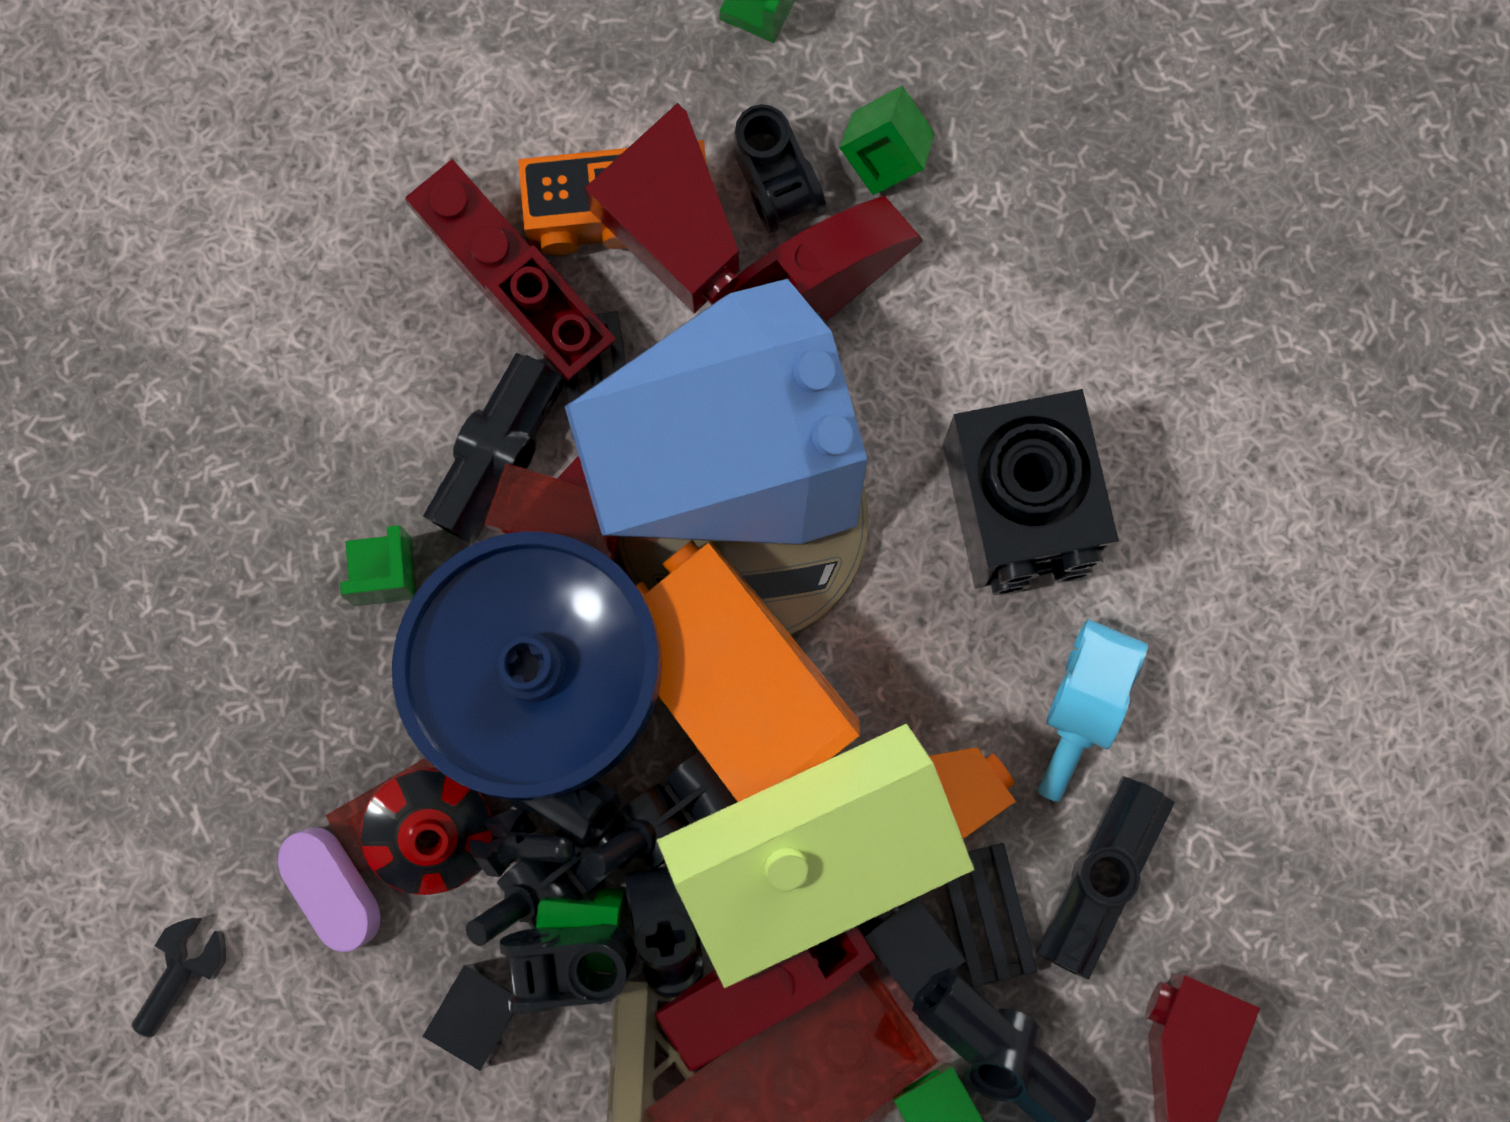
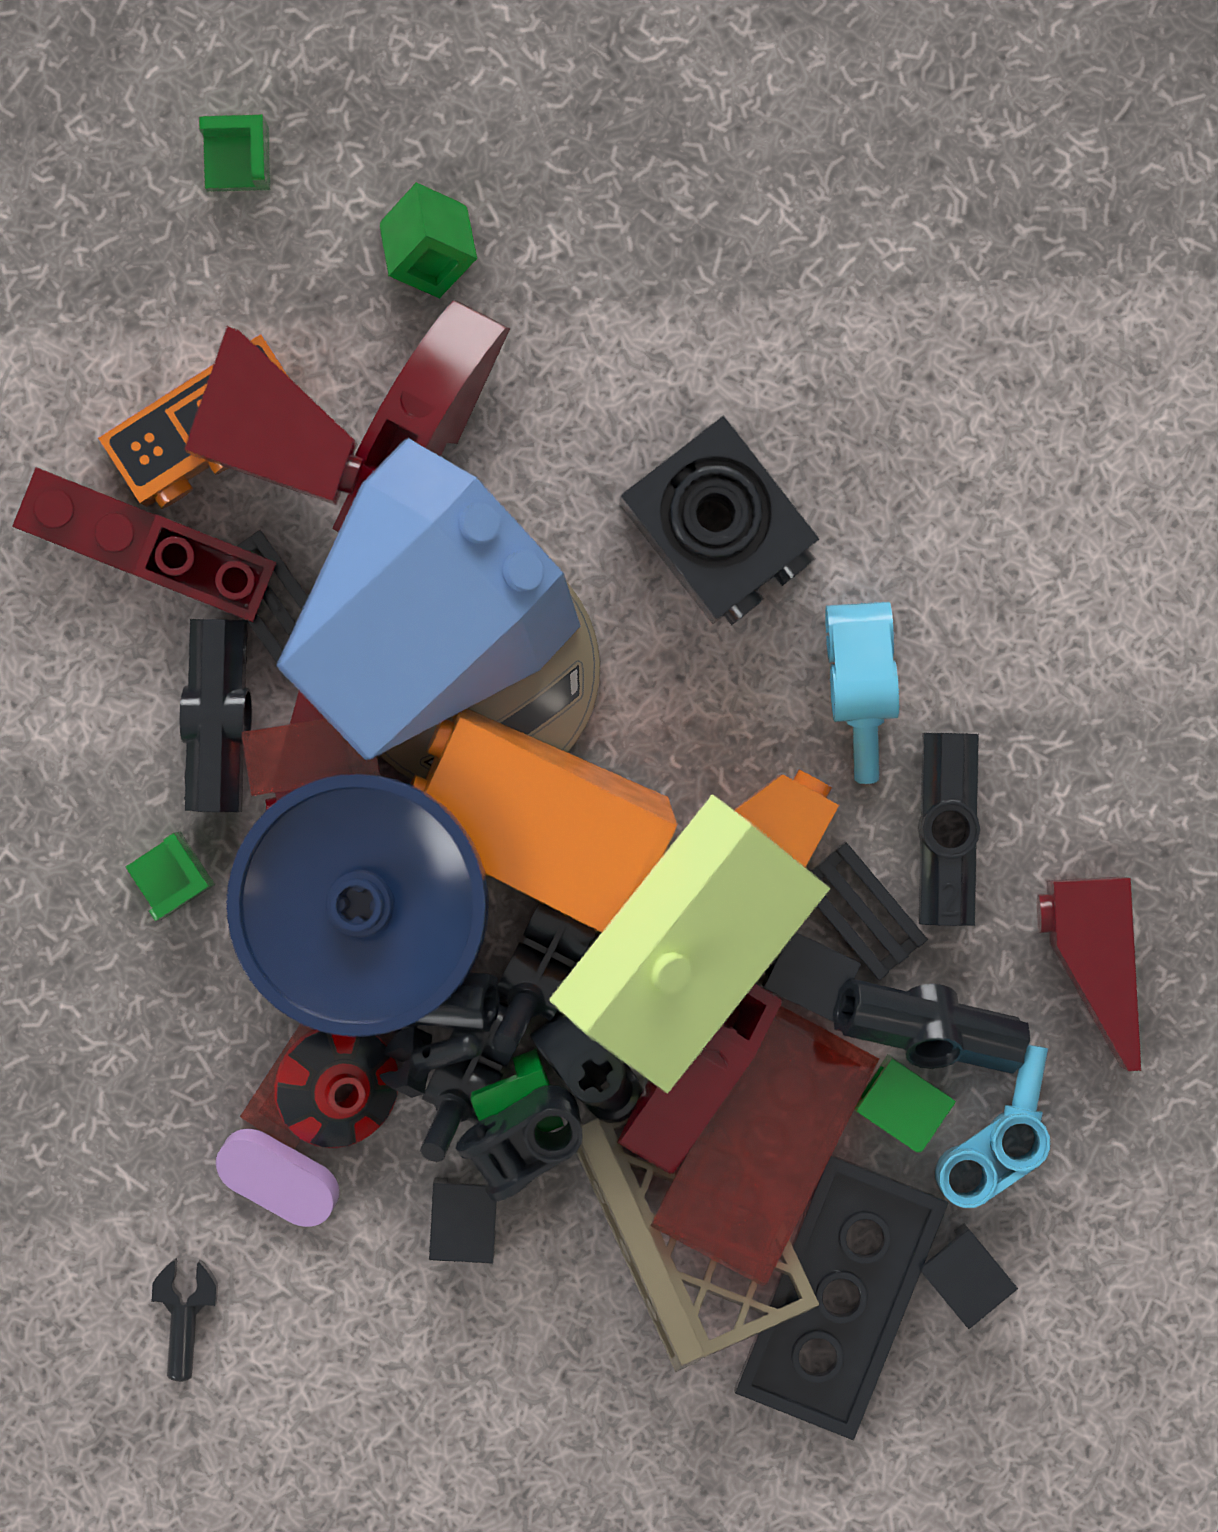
camera: 25 degrees left, 10 degrees up
black piece [734,104,826,234] -> none

